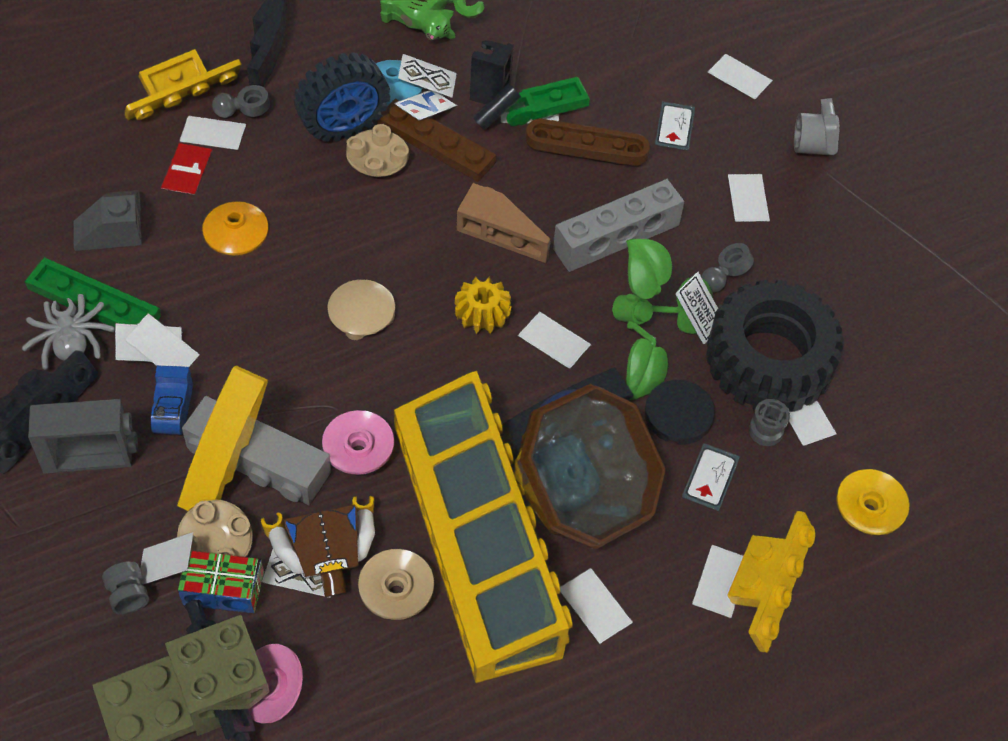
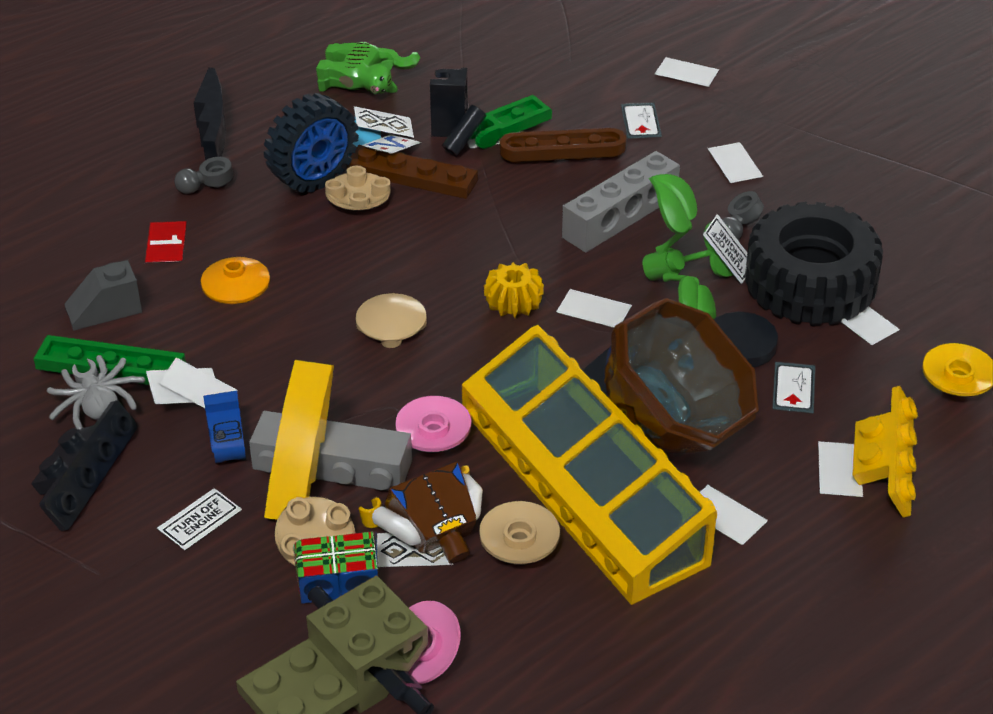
camera: 10 degrees left, 15 degrees down
dark grey window [28,399,138,473] -> none
dark grey wheel [102,561,150,614] -> none
yellow bracket [124,49,242,120] -> none
white sticker [140,532,193,585] -> none
white sticker [180,116,246,150] -> none
medium nougat slope [457,183,550,263] -> none
dark grey wheel [749,399,790,446] -> none
light grey piece [794,98,840,155] -> none
none -> white sticker [157,488,242,550]

